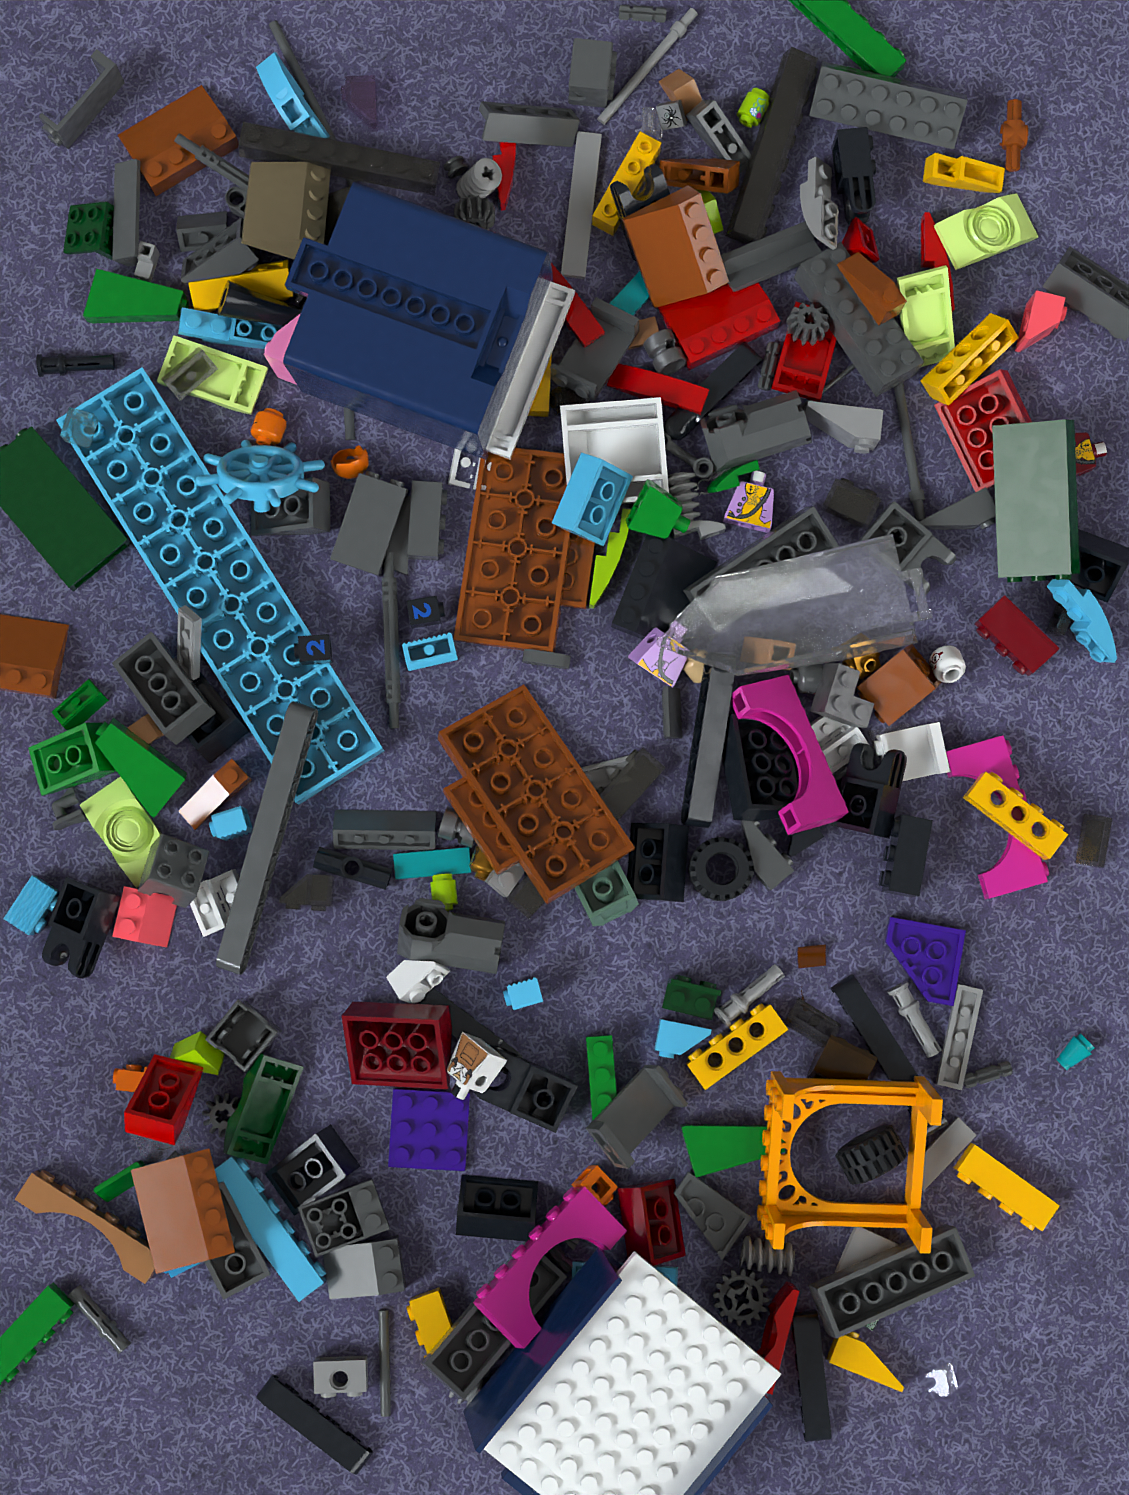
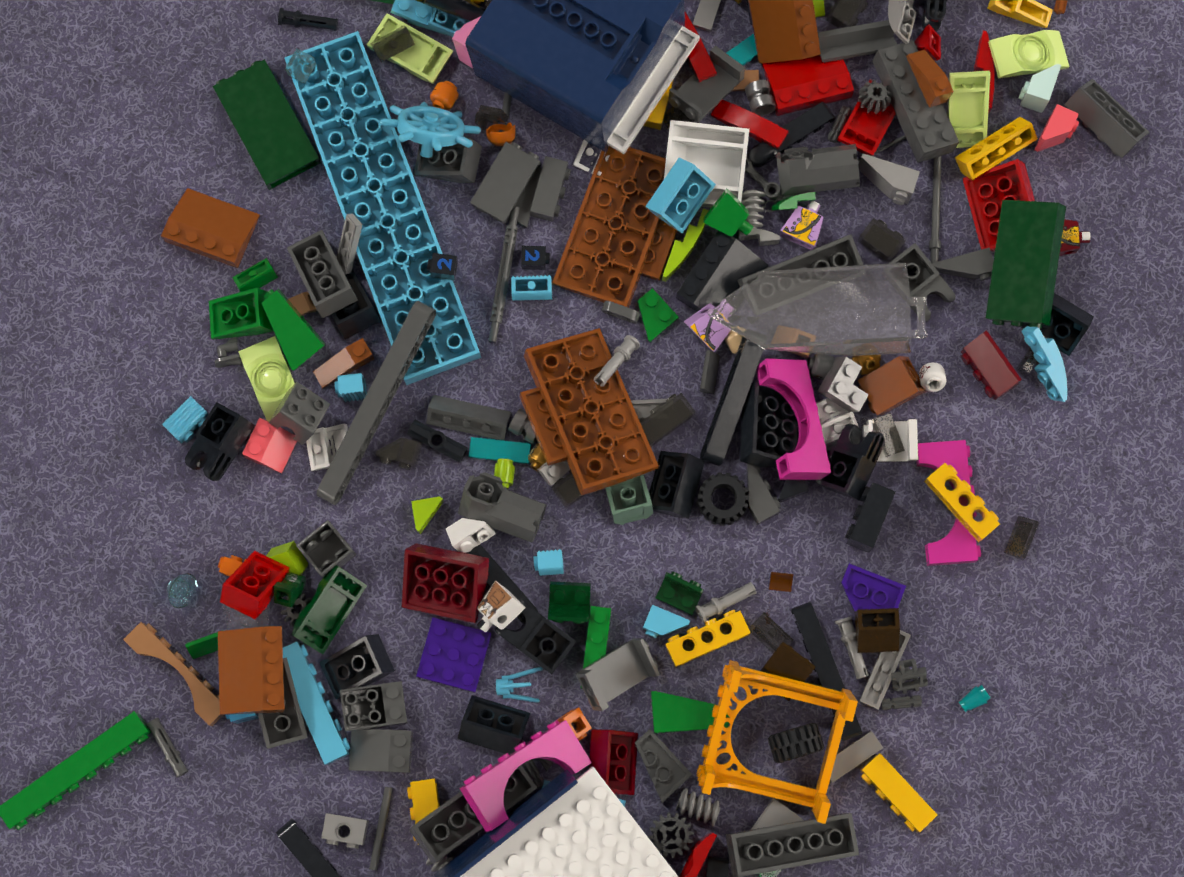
camera: 20 degrees right, 5 degrees down
none -> clear light blue piece [167,573,198,608]
none -> dark green leg [274,572,306,607]
none -> lime slope [411,496,444,534]
none -> clear smoke bracket [475,105,508,130]
none -> medium azure plant [496,667,543,703]
none -> dark green bracket [548,581,591,624]
none -> light grey pin [594,335,640,386]
none -> green wing [638,288,679,343]
none -> dark brown slope [855,608,900,653]
none -> clear smoke slope [872,413,905,457]
none -> dark grey piece [891,659,928,694]
none -> light aqua slope [1018,64,1061,113]

